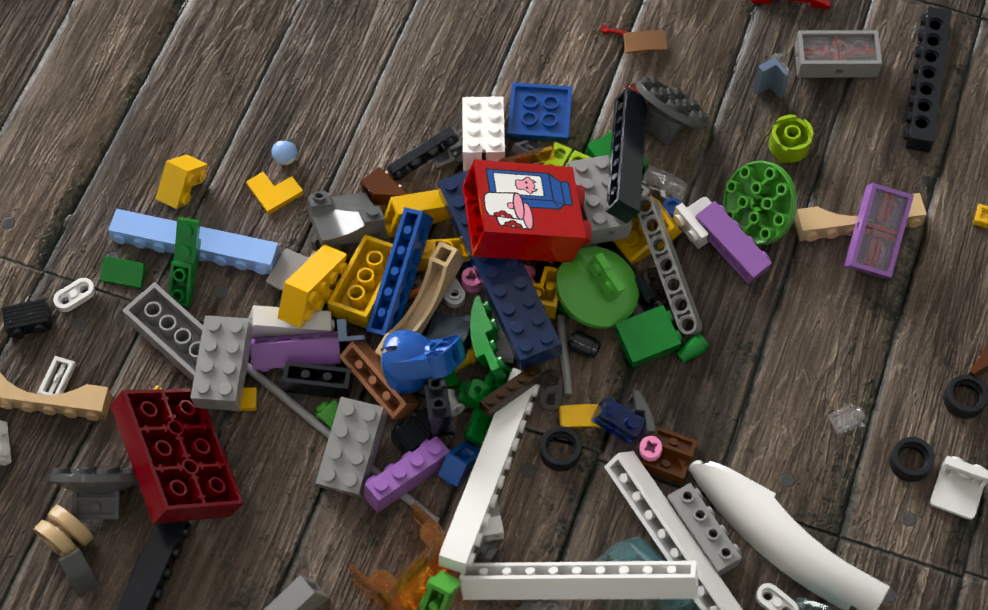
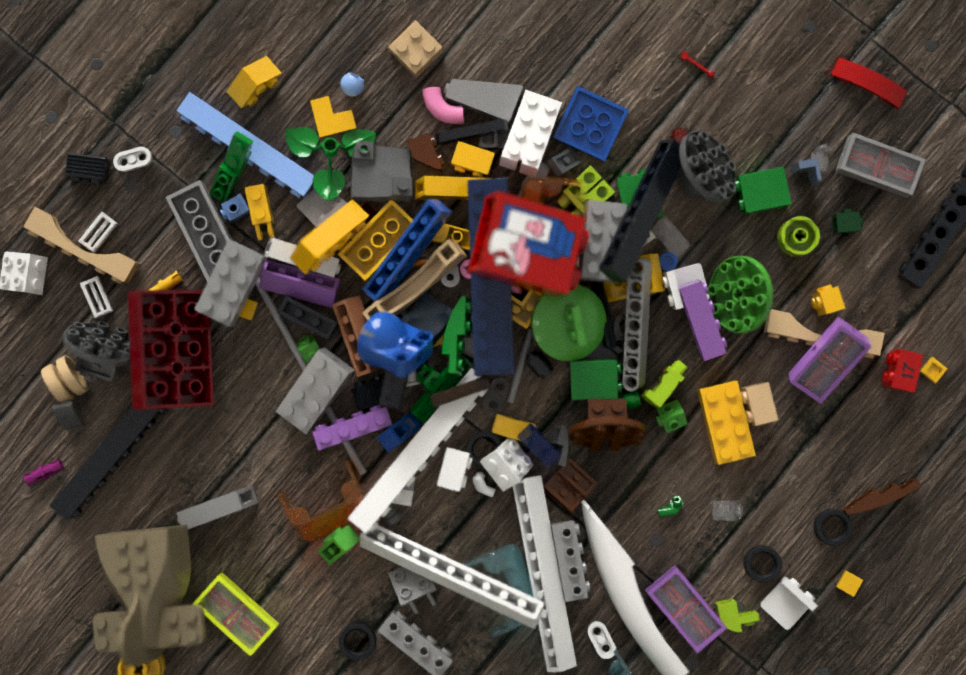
camera: 20 degrees right, 25 degrees up
green slope [100,256,147,289] -> none
sand blue panel [337,319,367,344] -> none
medium nougat slope [623,30,668,54] -> none
bright pink wheel [639,436,662,462] -> none
none -> white tile [80,276,114,319]
none -> medium blue brick [220,193,250,223]
none -> yellow hinge [245,184,275,241]
none -> green plant [285,127,376,201]
none -> tan brick [388,20,443,78]
none -> bright pink cylinder [422,87,464,125]
none -> white brick [437,447,472,492]
none -> light grey slope [443,79,523,125]
none -> yellow brick [451,141,495,178]
none -> white arm [472,472,496,497]
none -> white bracket [480,438,533,492]
none -> reddish brown bracket [569,399,647,451]
none -> lime hips [640,360,687,408]
none -> clear brick [645,566,727,653]
none -> bright green brick [655,400,688,433]
none -> green arm [658,496,683,518]
none -> yellow brick [697,380,756,465]
none -> lime brick [714,599,760,632]
none -> green brick [734,166,792,215]
none -> tan brick [740,382,778,426]
none -> yellow brick [811,284,845,316]
none -> dark green brick [832,209,863,235]
none -> red brick [881,349,923,393]

